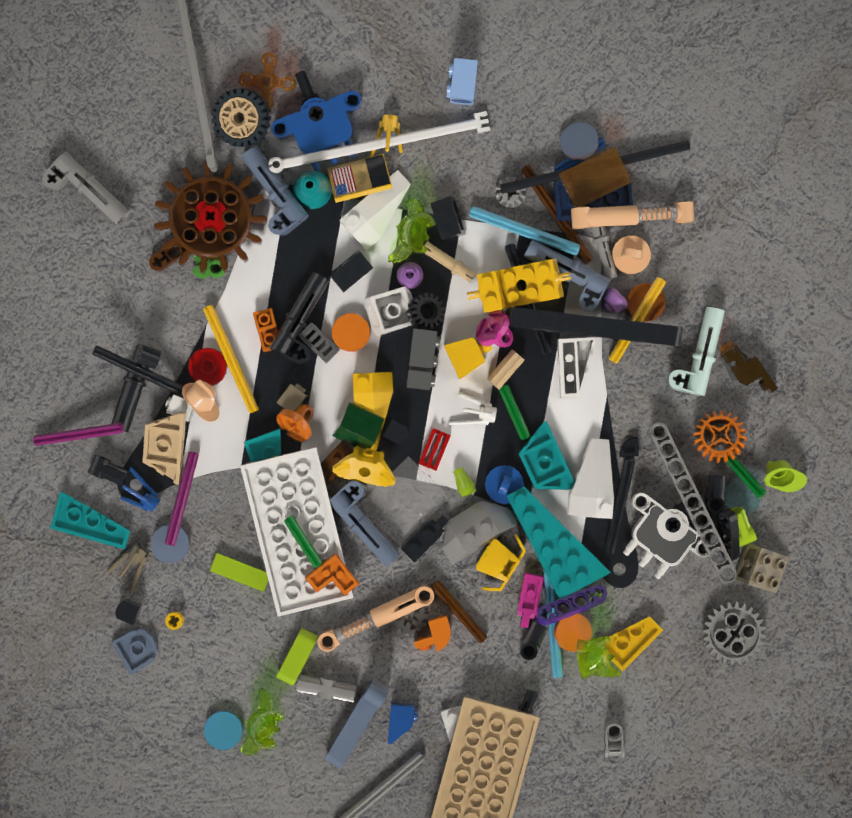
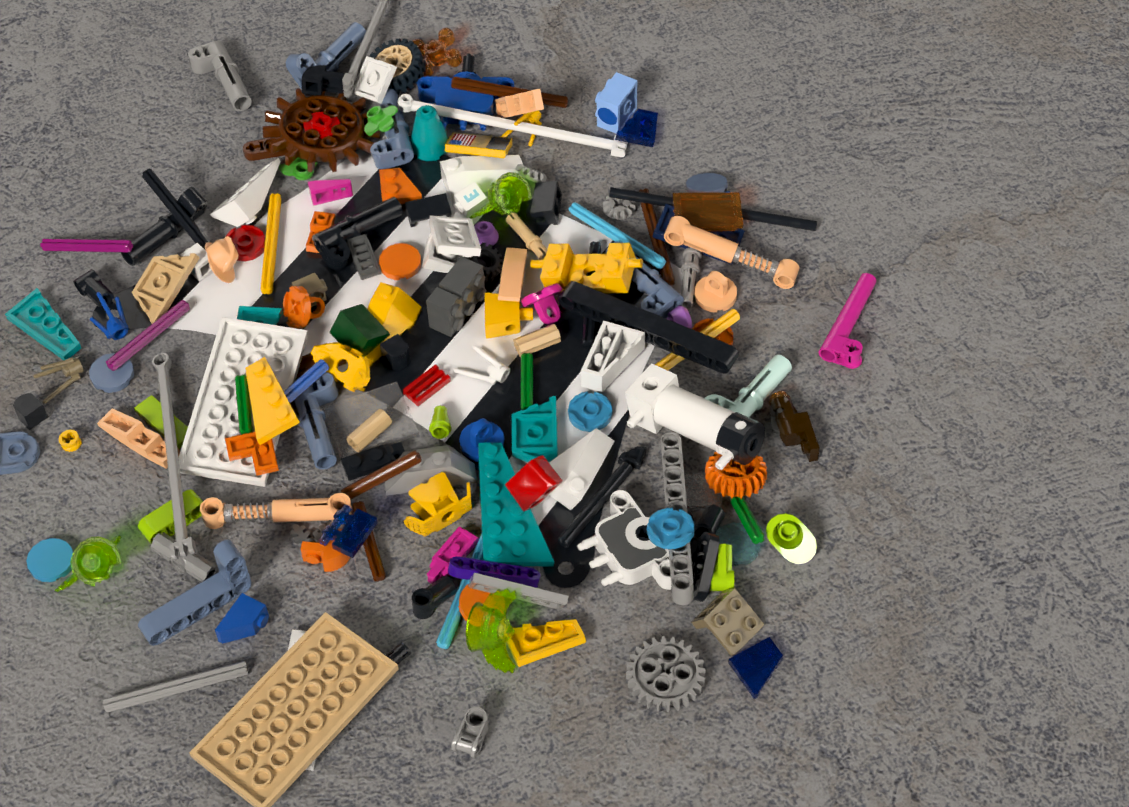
camera: 25 degrees right, 35 degrees down
none -> light nougat slope [97,408,180,469]
none -> light grey hinge [152,353,196,561]
none -> white wedge [210,158,281,227]
none -> yellow wing [245,357,300,445]
none -> blue axle [284,359,329,403]
none -> sand blue piece [286,22,366,89]
none -> black brick [302,65,344,96]
none -> dark pink slope [307,179,353,206]
none -> clear blue plate [319,504,378,558]
none -> reddish brown axle [341,450,422,500]
none -> tan axle [346,409,392,453]
none -> white tile [353,56,397,104]
none -> bright green plate [365,105,398,136]
none -> orange wing [379,168,422,204]
none -> white plate [429,216,481,257]
none -> reddish brown axle [451,77,568,108]
none -> white brick [454,182,487,218]
none -> light grey tile [468,573,569,610]
none -> light nougat slope [494,89,544,118]
none -> light nougat slope [498,248,527,302]
none -> red piece [505,455,563,511]
none -> light grey gear [515,164,547,183]
none -> dark azure tile [568,392,613,432]
none -> clear blue wing [615,109,658,148]
none -> white piece [625,364,765,470]
none -> dark azure tile [647,508,694,549]
none -> clear blue wing [728,637,783,699]
none -> dark pink axle [818,273,877,369]

